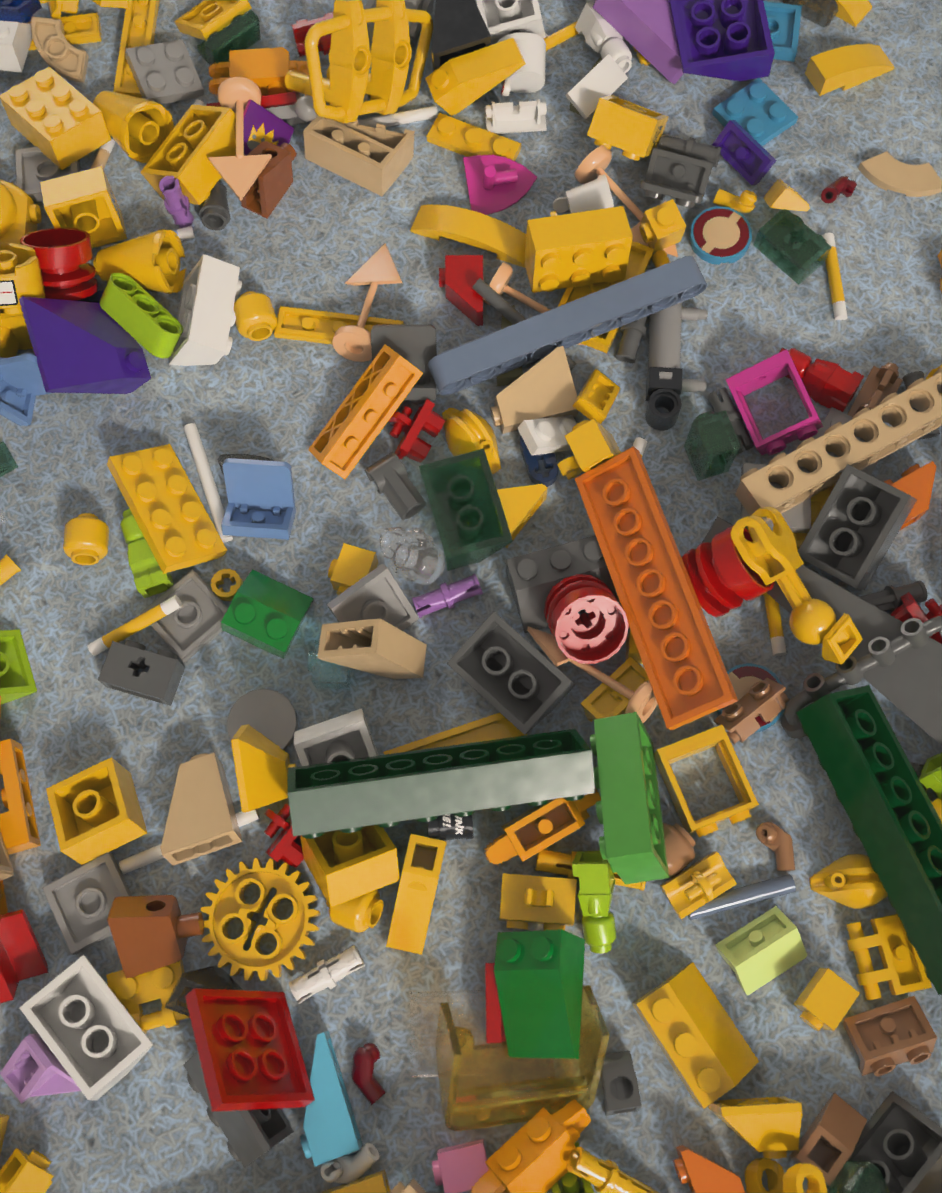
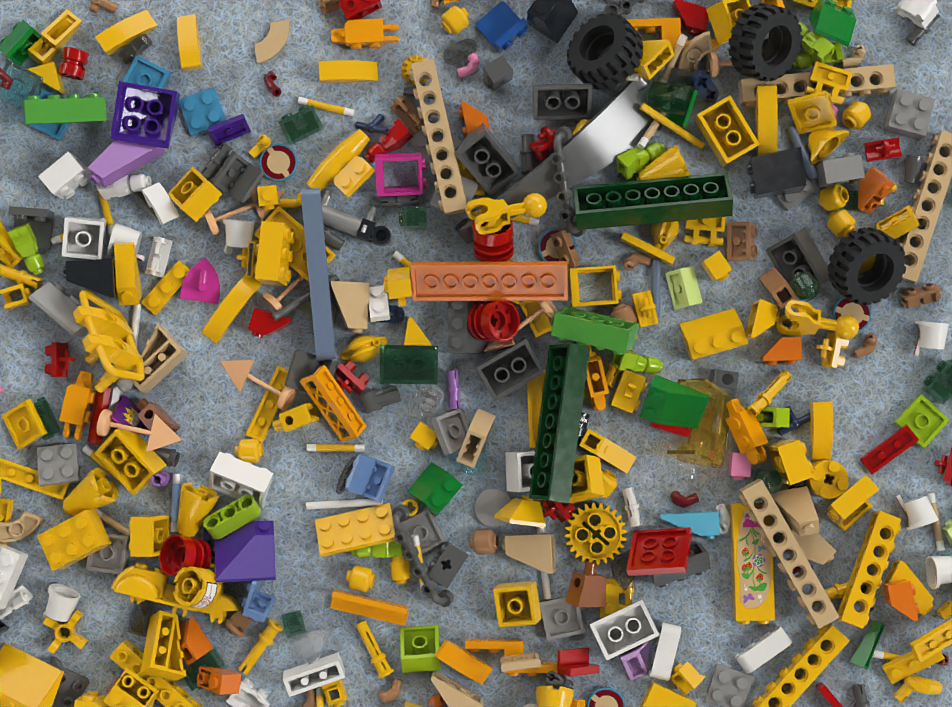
camera: 75 degrees left, 15 degrees up
yellow plate [573,369,620,424] -> none
yellow slope [763,179,810,211] -> none
yellow slope [822,613,863,665] -> none
none -> yellow torso [272,402,321,432]
none -> yellow plate [306,129,375,198]
none -> yellow bar [307,444,365,452]
none -> yellow slope [318,60,378,84]
none -> light orange fence [330,589,410,626]
none -> dark blue piece [355,114,389,135]
none -> yellow brick [390,556,411,584]
none -> dark grey bar [392,505,454,607]
none -> medium nougat head [470,529,499,555]
none -> yellow tile [619,232,675,266]
none -> white beam [649,622,681,681]

